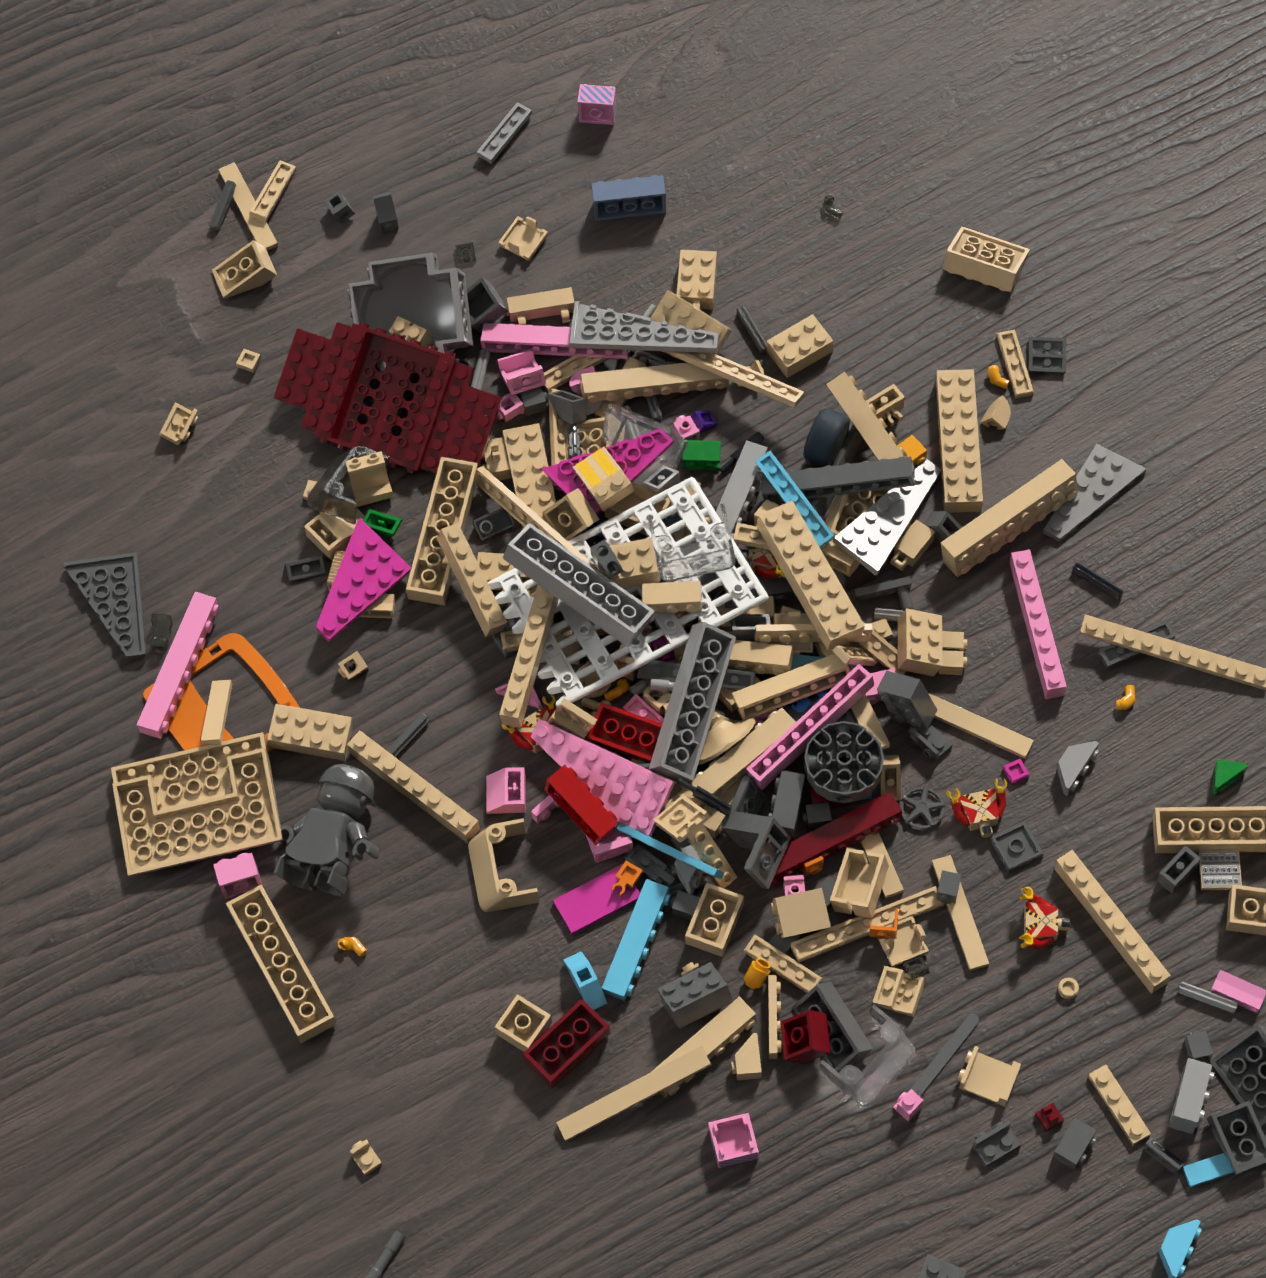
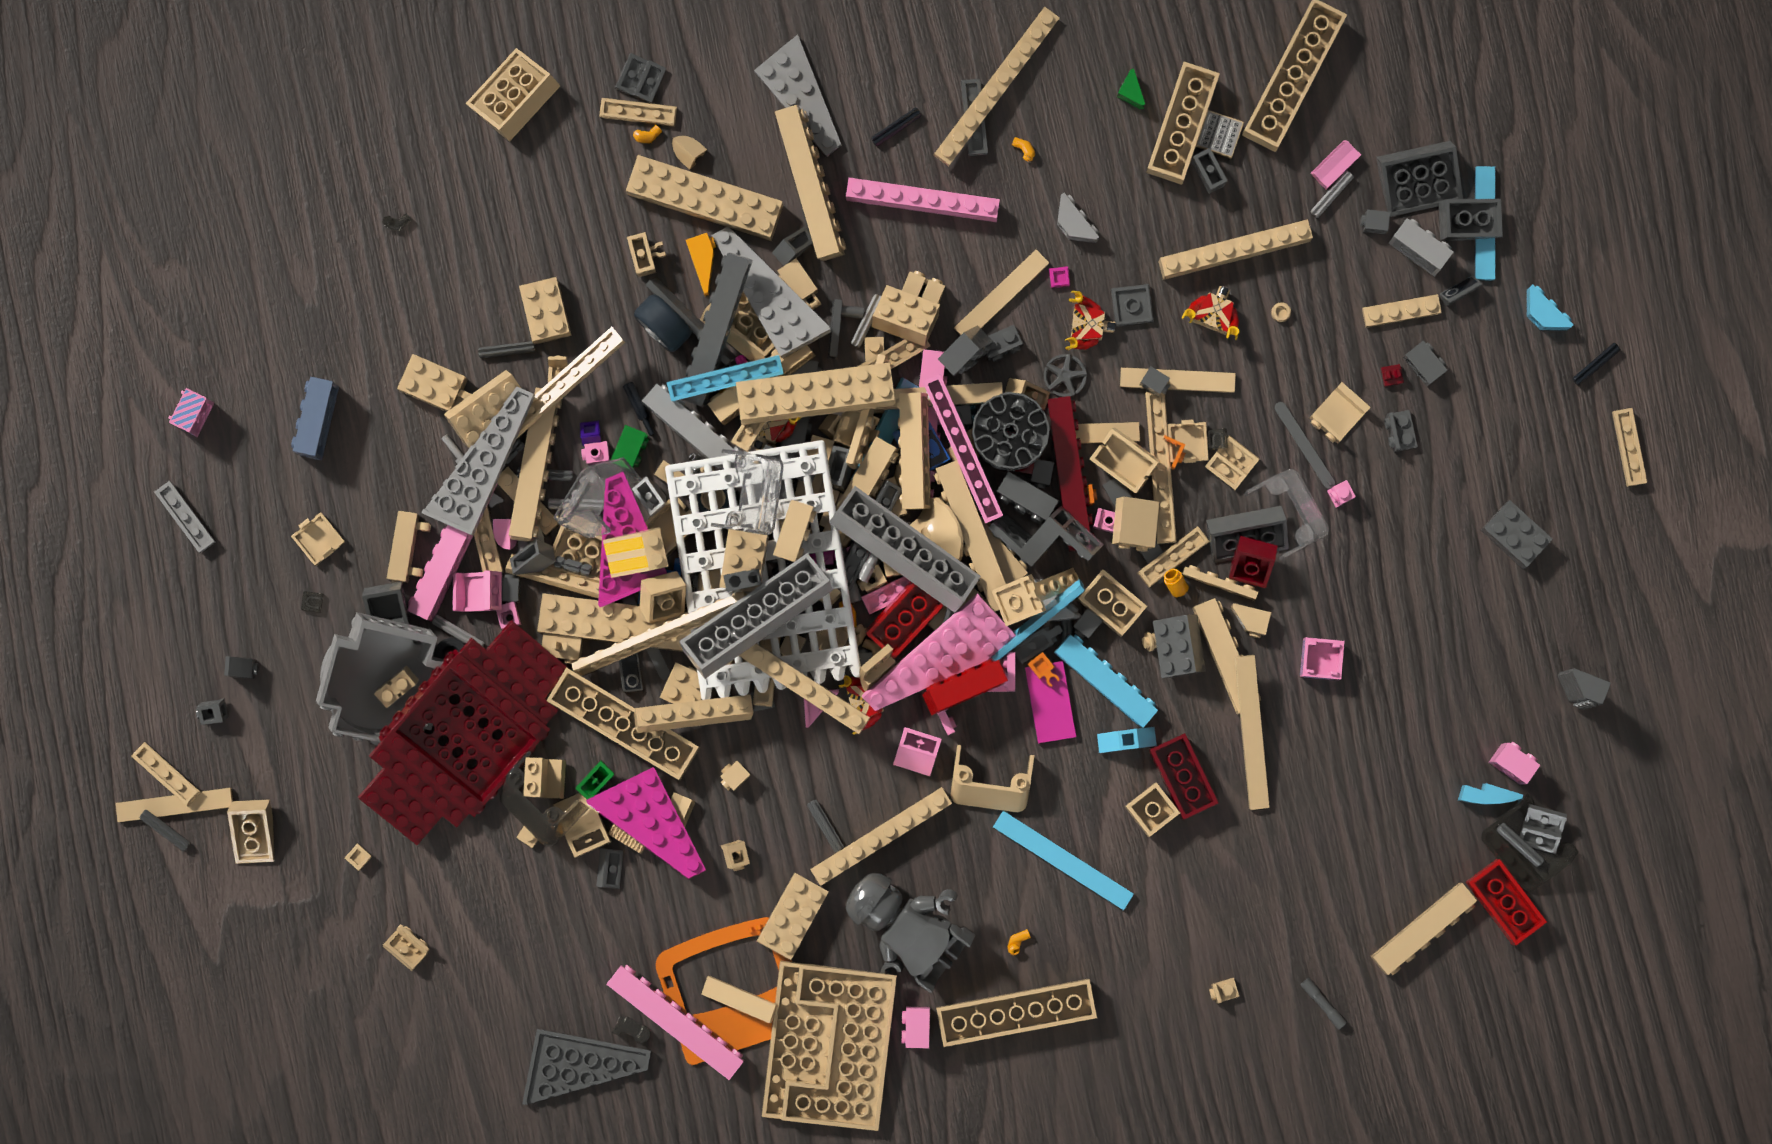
camera: 70 degrees left, 20 degrees up
black axle [677,778,732,816] -> none
tan brick [826,372,908,460] -> none
tan tile [832,646,878,666] -> none
none -> tan brick [720,761,751,791]
none -> medium azure tile [993,811,1134,910]

